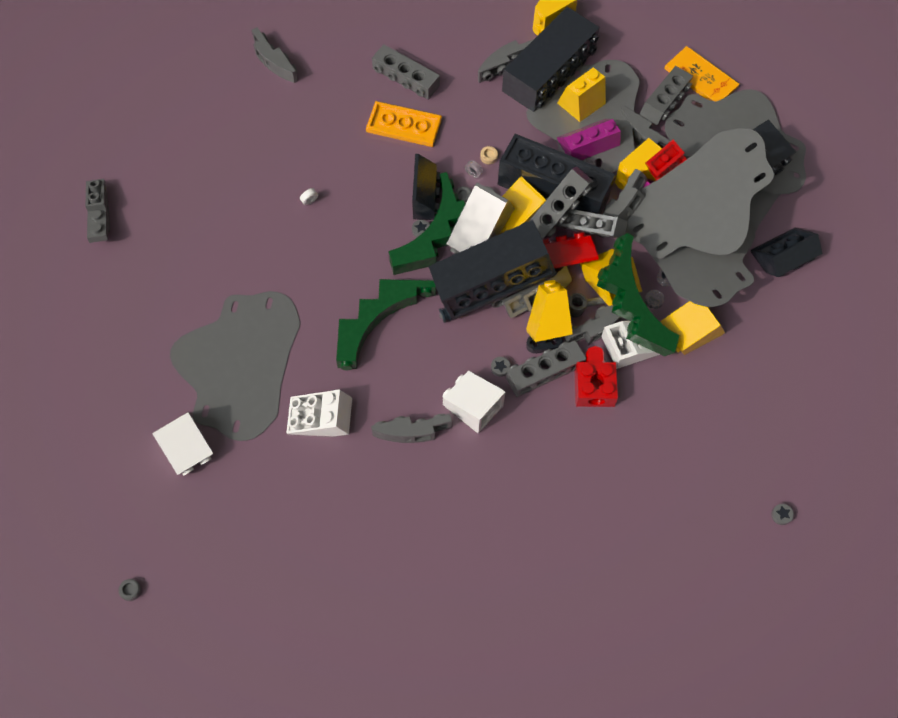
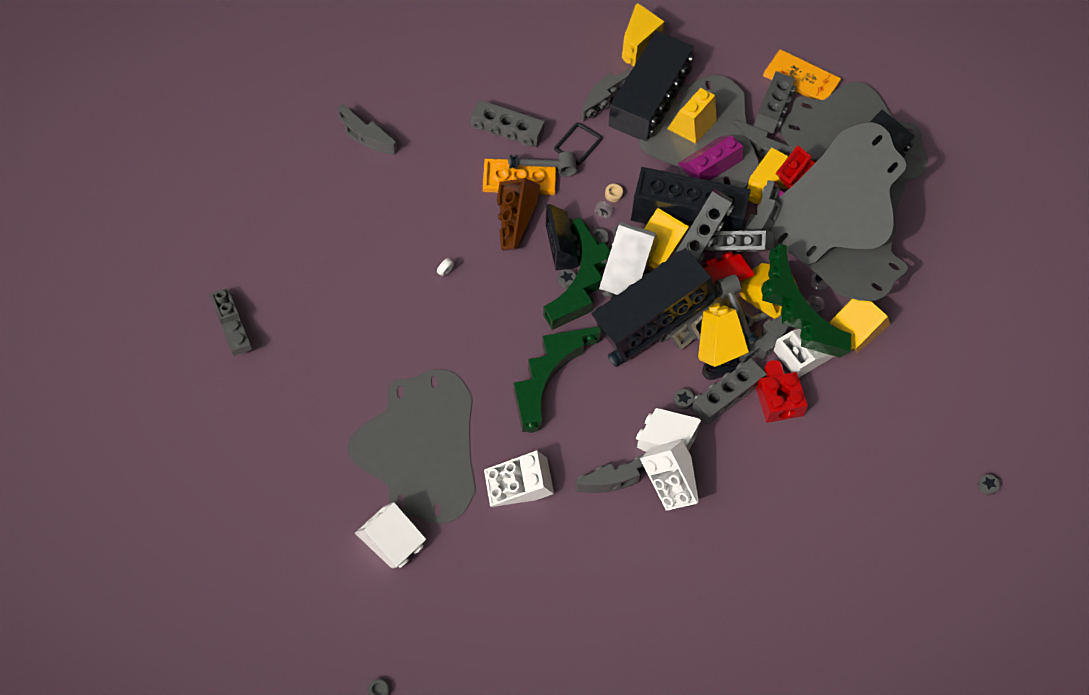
camera: 15 degrees left, 5 degrees down
black slope [751,227,823,277] -> none
none -> reddish brown wedge [497,178,540,251]
none -> dark grey piece [508,151,576,177]
none -> black piece [554,122,602,165]
none -> white slope [640,439,699,511]
none -> dark grey piece [715,275,758,345]

